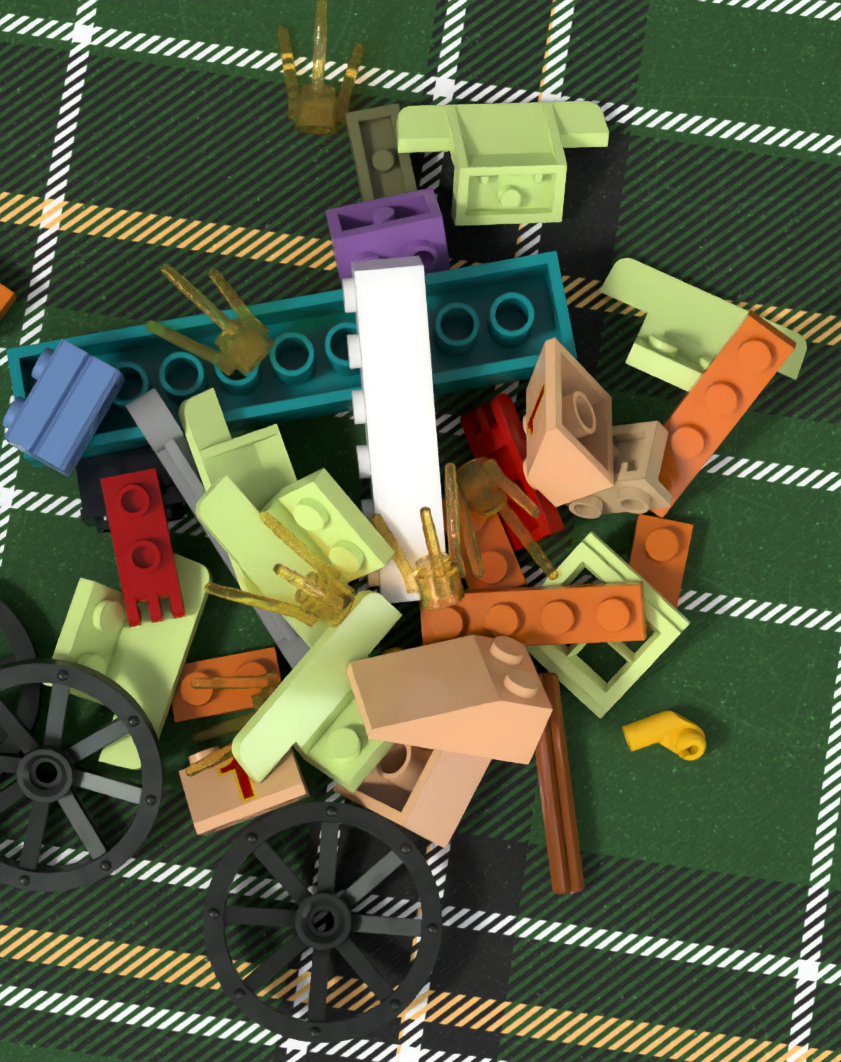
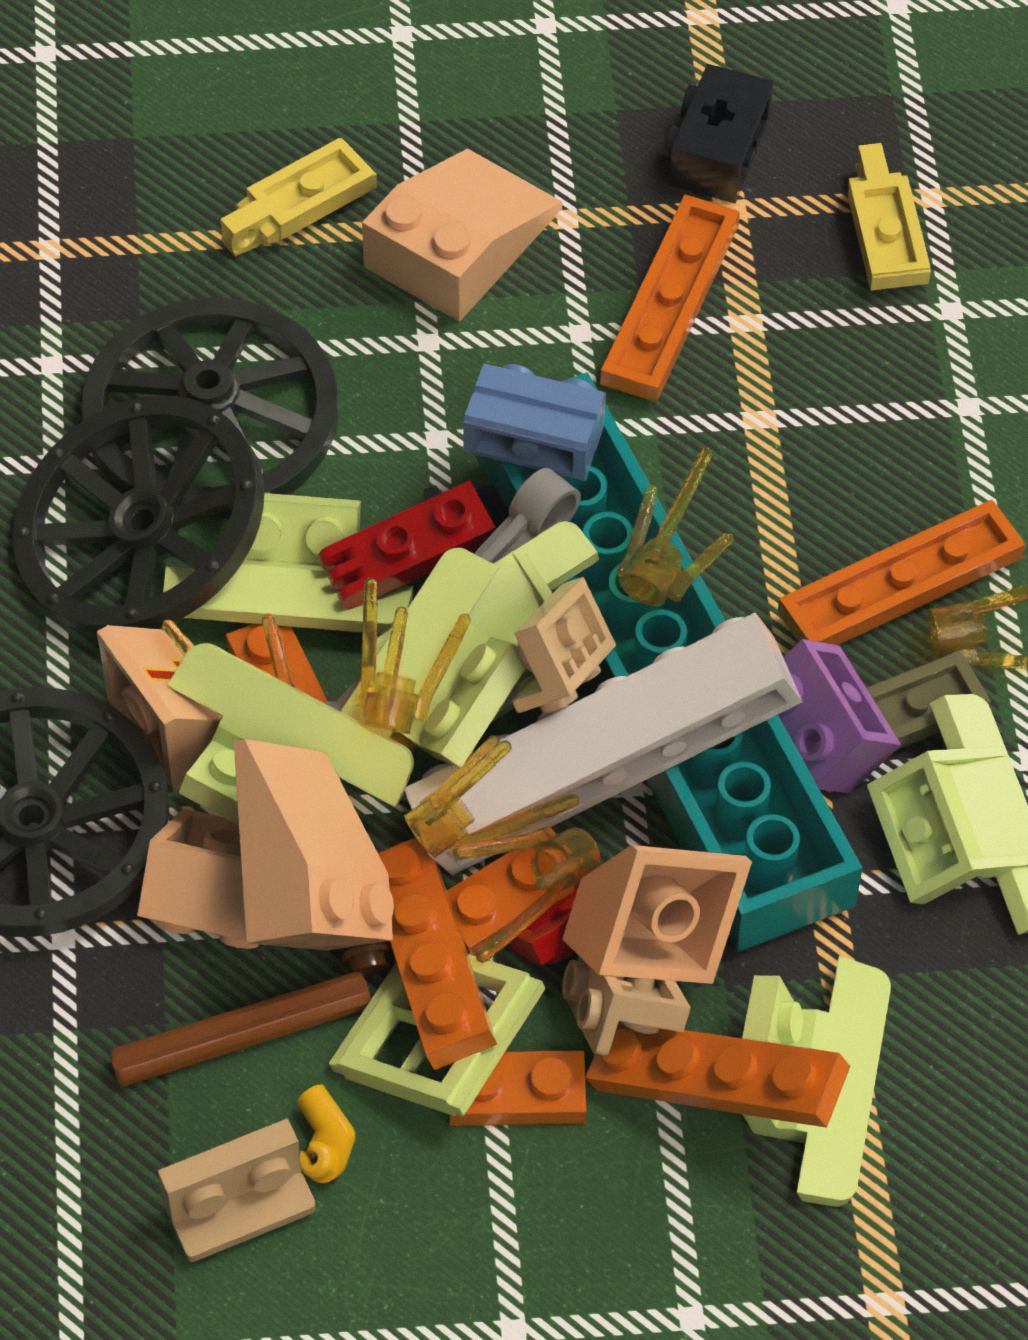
camera: 80 degrees right, 25 degrees down
none -> tan bracket [158,1118,316,1262]
none -> tan bracket [511,577,616,713]
none -> orange plate [777,499,1026,645]

